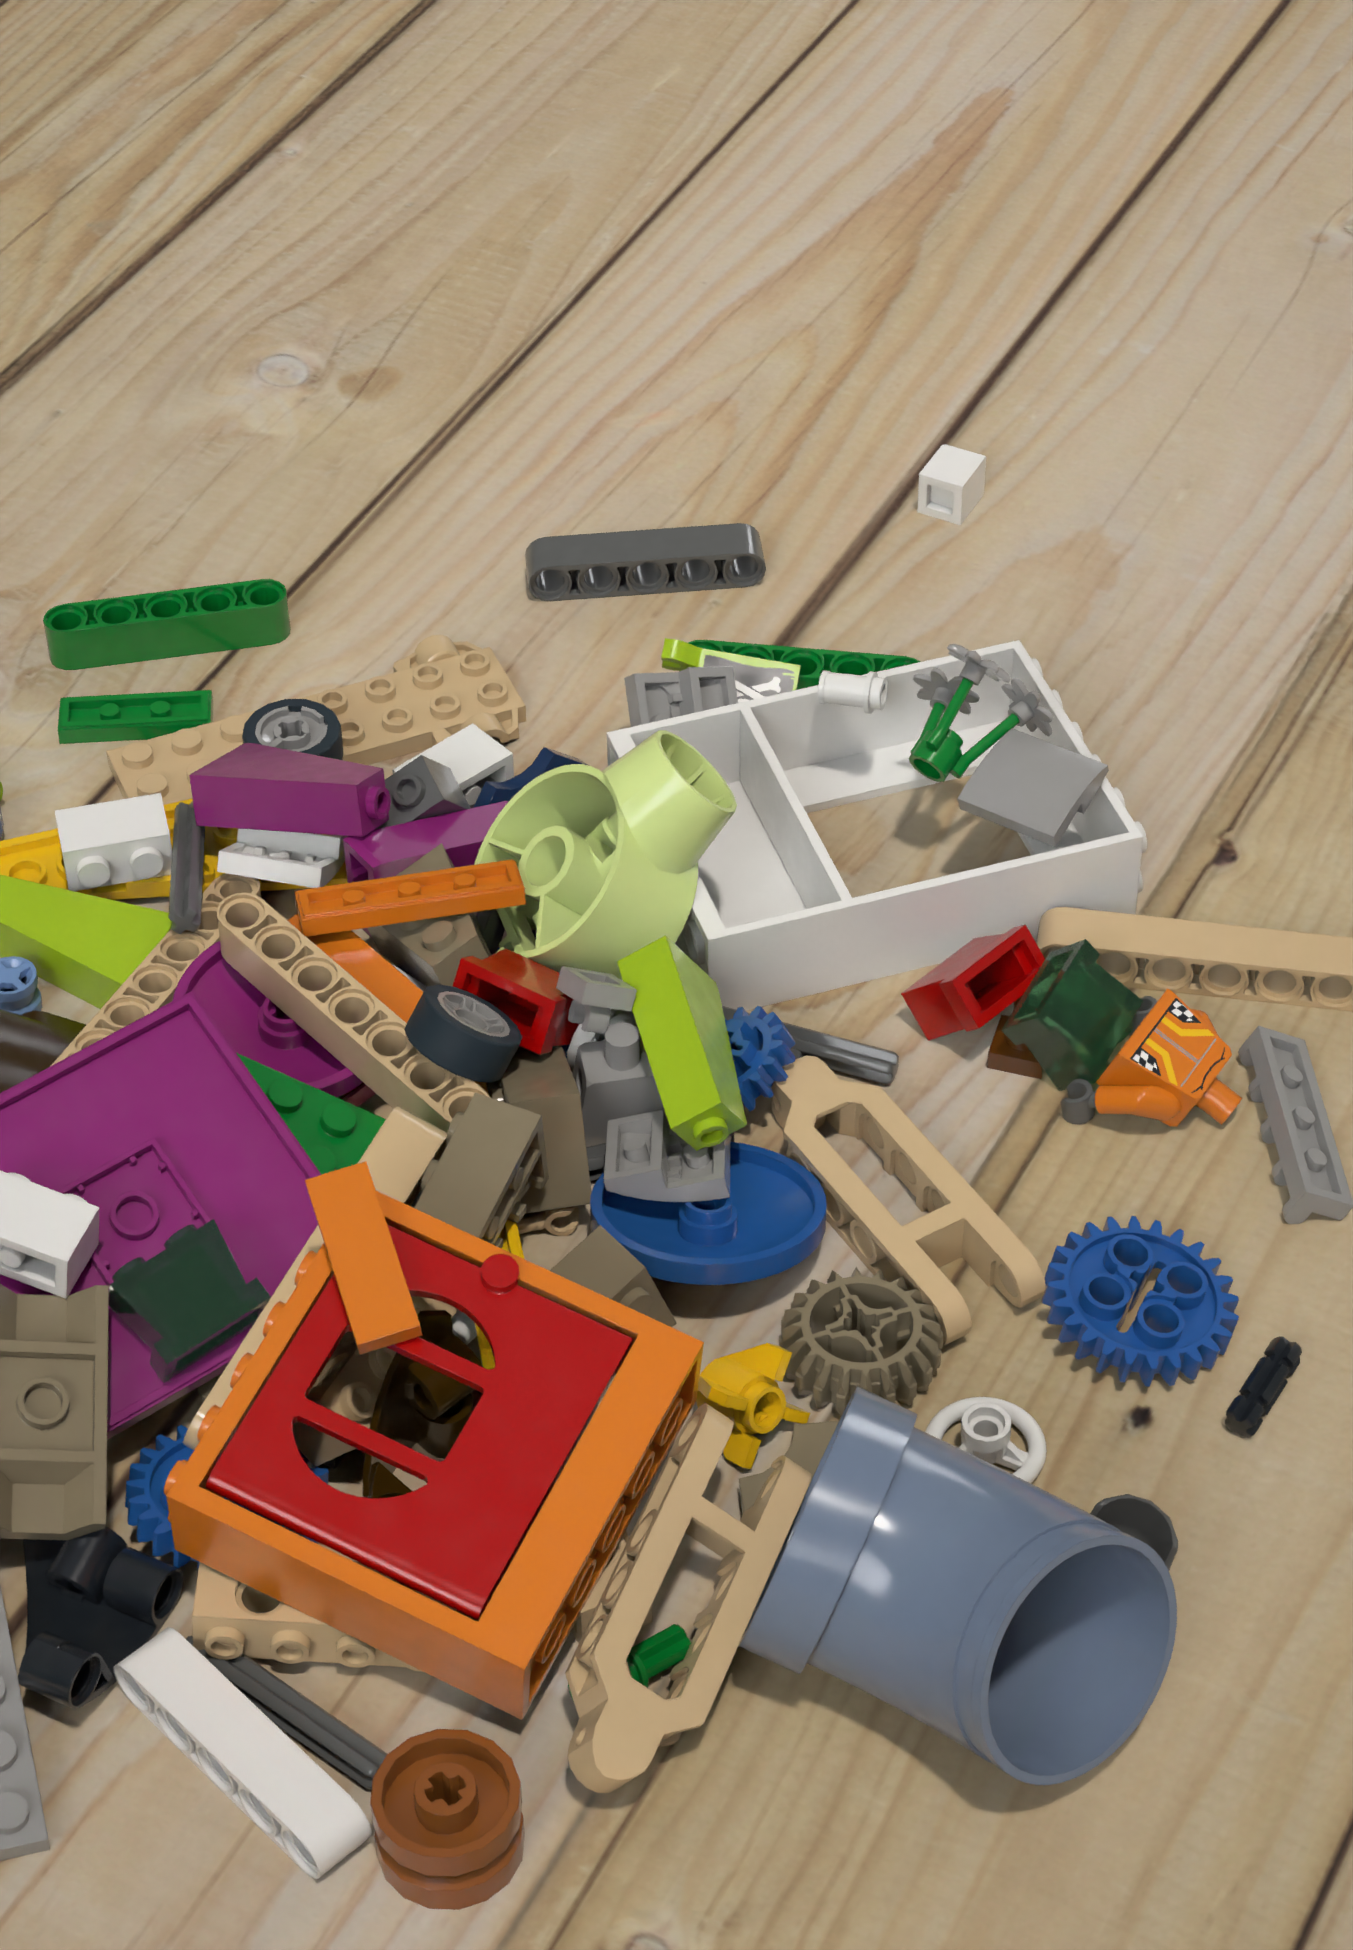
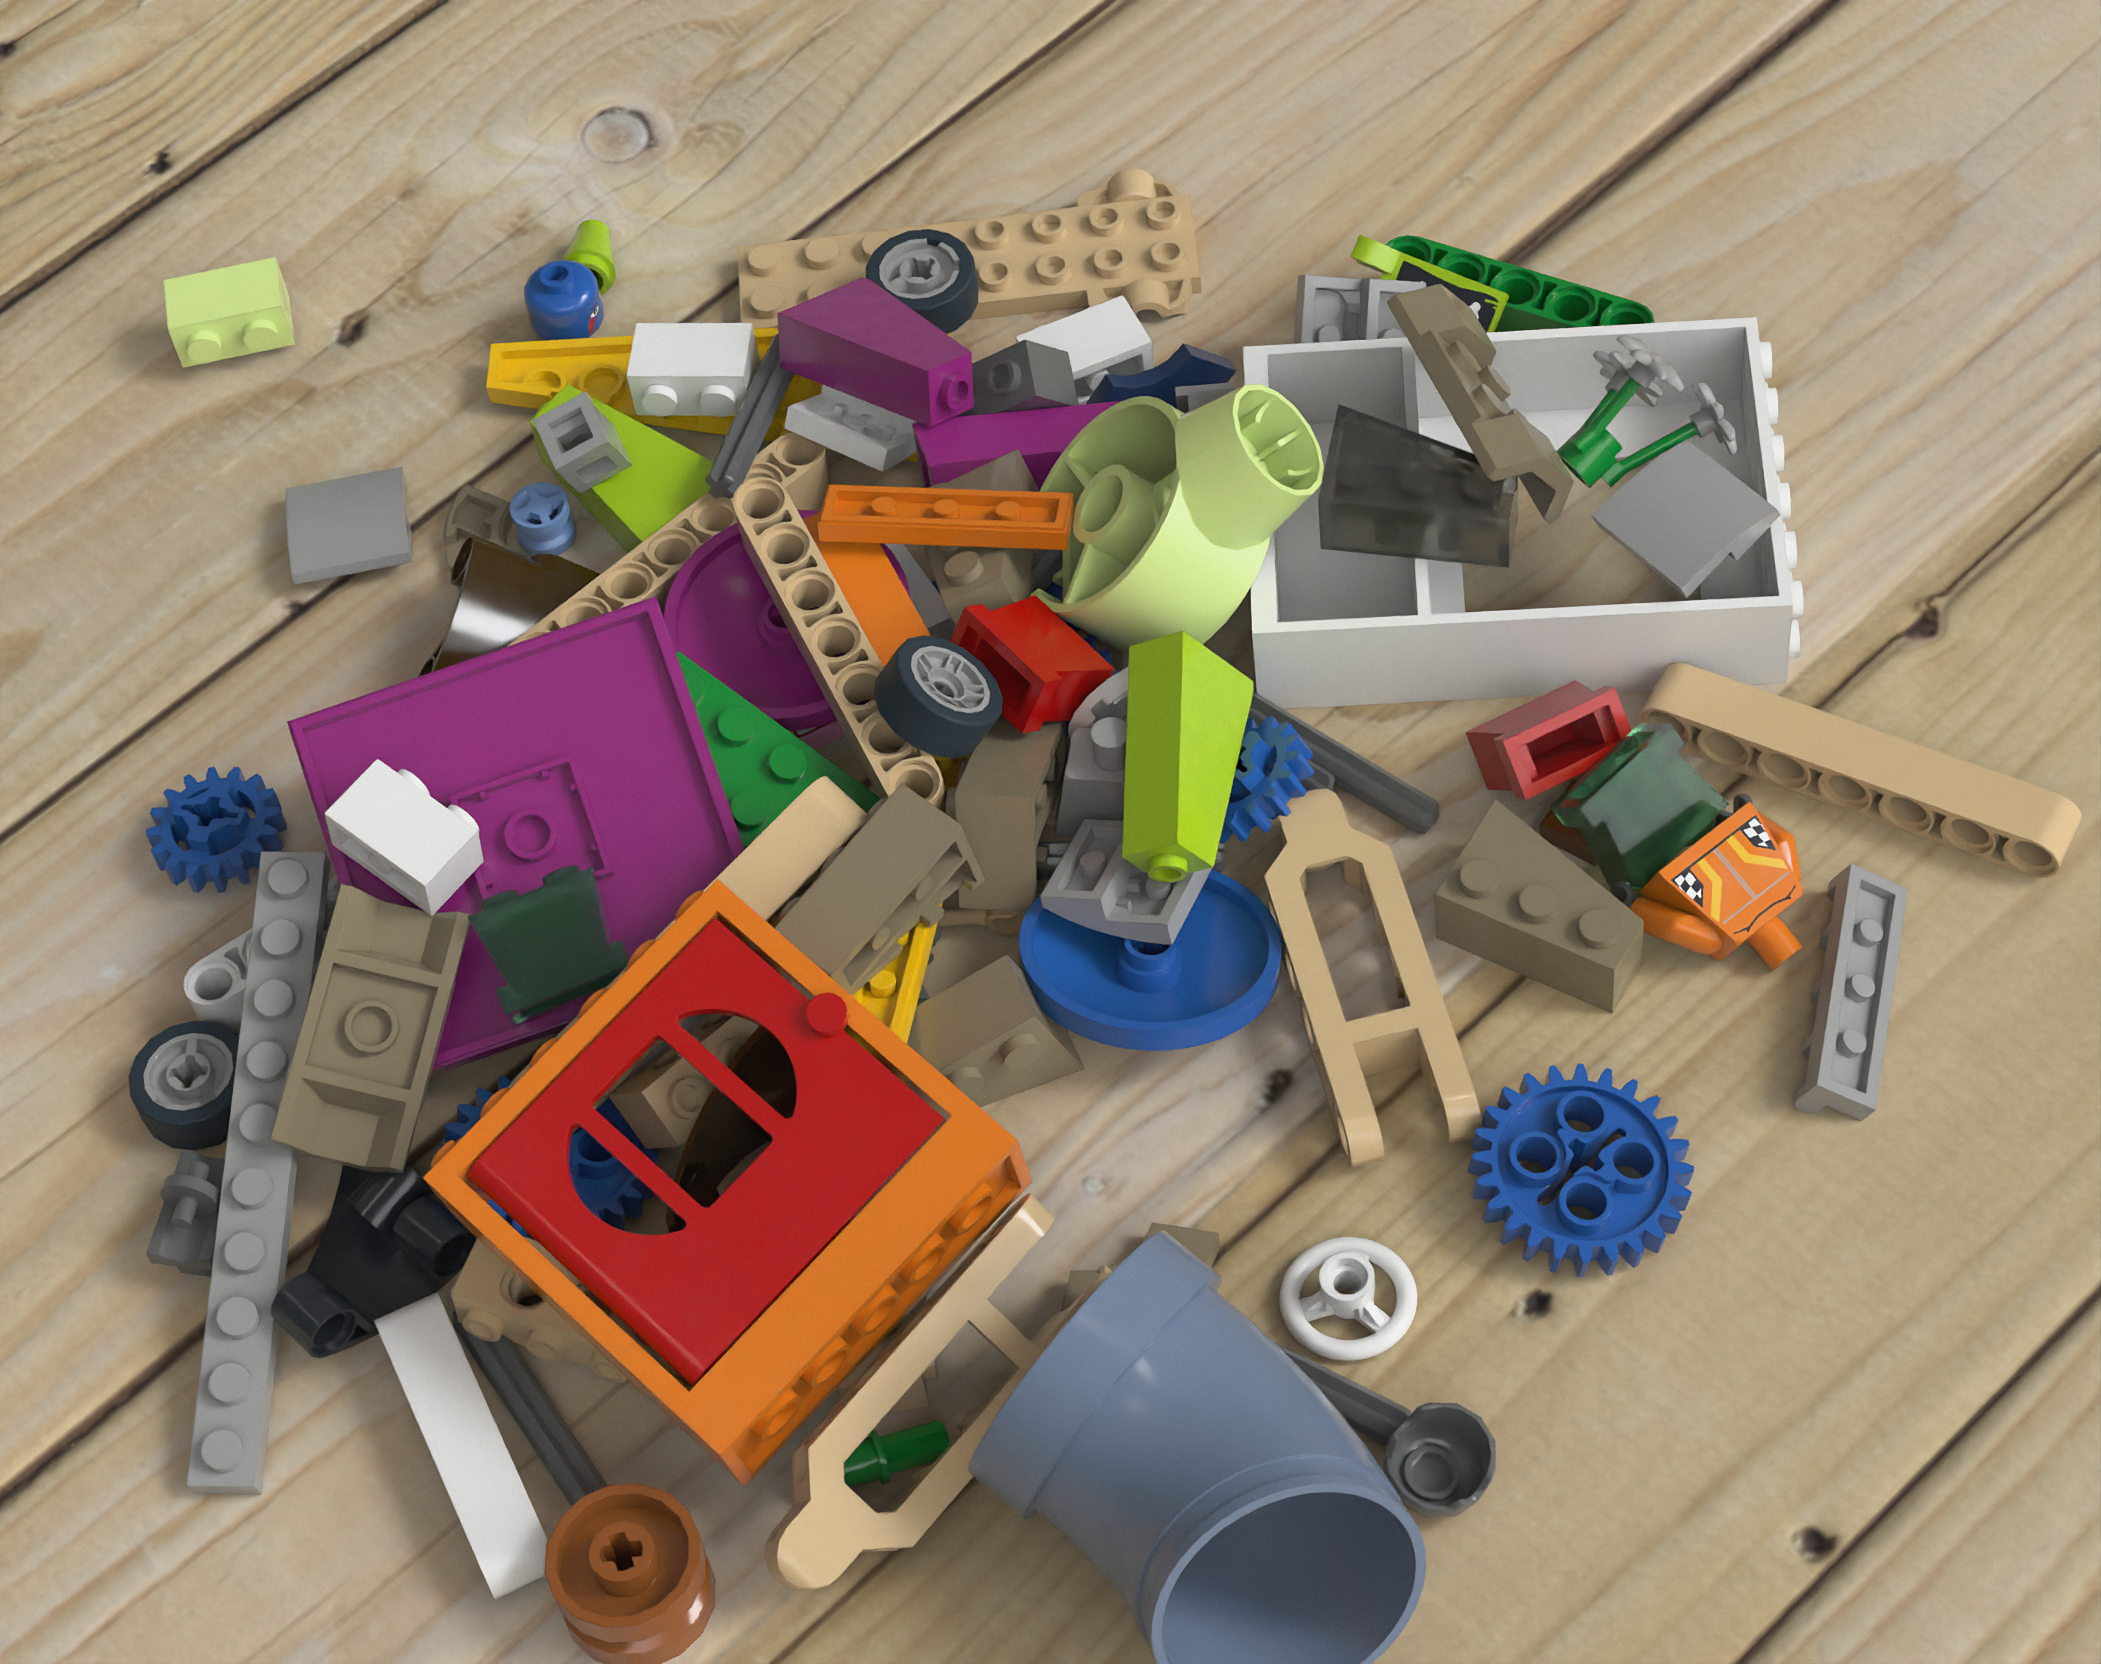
camera: 25 degrees right, 10 degrees up
green beam [43,579,291,670] -> none
green tile [57,690,214,744] -> none
orange tile [305,1161,422,1355] -> none
dark grey beam [525,523,766,601] -> none
light grey tile [556,966,637,1034] -> none
yellow brick [696,1343,810,1469] -> none
dark tan gear [779,1267,943,1417] -> none
white pin [818,670,888,714] -> none
white panel [917,444,986,525] -> none
black axle [1225,1336,1302,1438] -> none
none -> light grey brick [533,391,632,493]
none -> clear smoke wedge [1318,404,1518,568]
none -> dark tan piece [1386,284,1574,524]
none -> dark tan wedge [1435,799,1644,1014]

